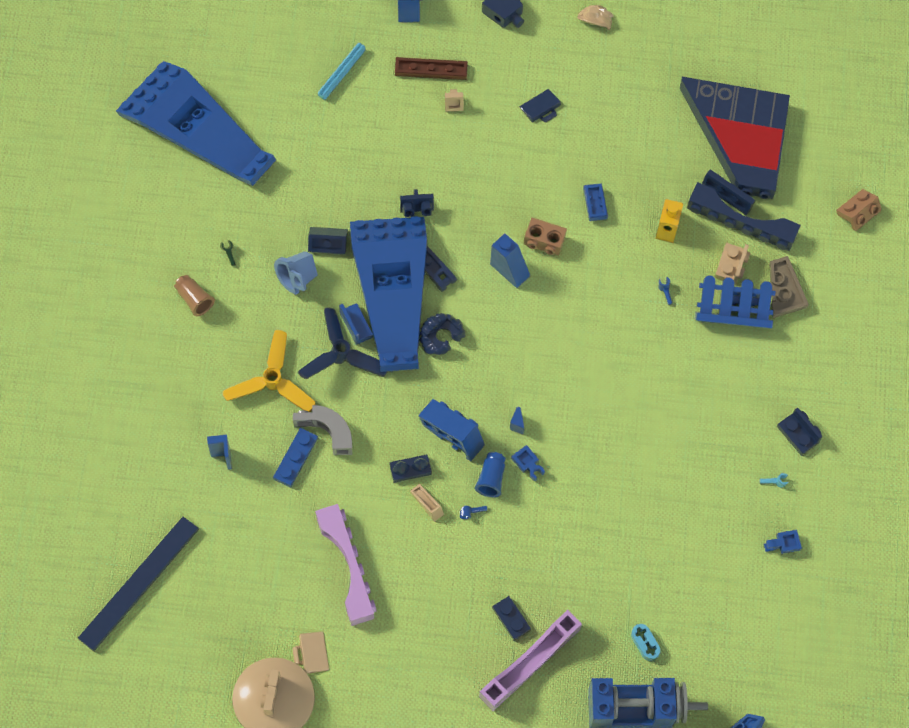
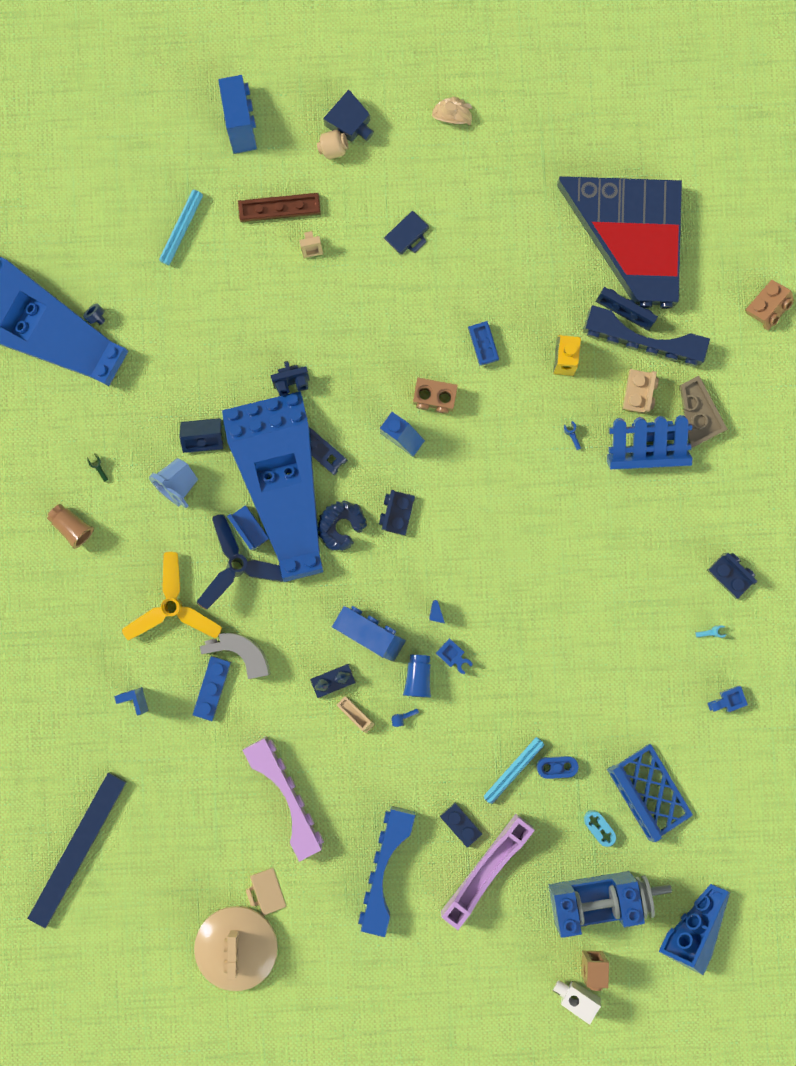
camera: 10 degrees left, 20 degrees up
none -> dark blue tile [83,303,105,325]
none -> tan head [317,130,348,160]
none -> blue arch [358,806,415,937]
none -> dark blue bracket [379,490,415,536]
none -> medium azure axle [484,737,544,804]
none -> blue plate [537,756,579,779]
none -> blue fence [607,744,693,843]

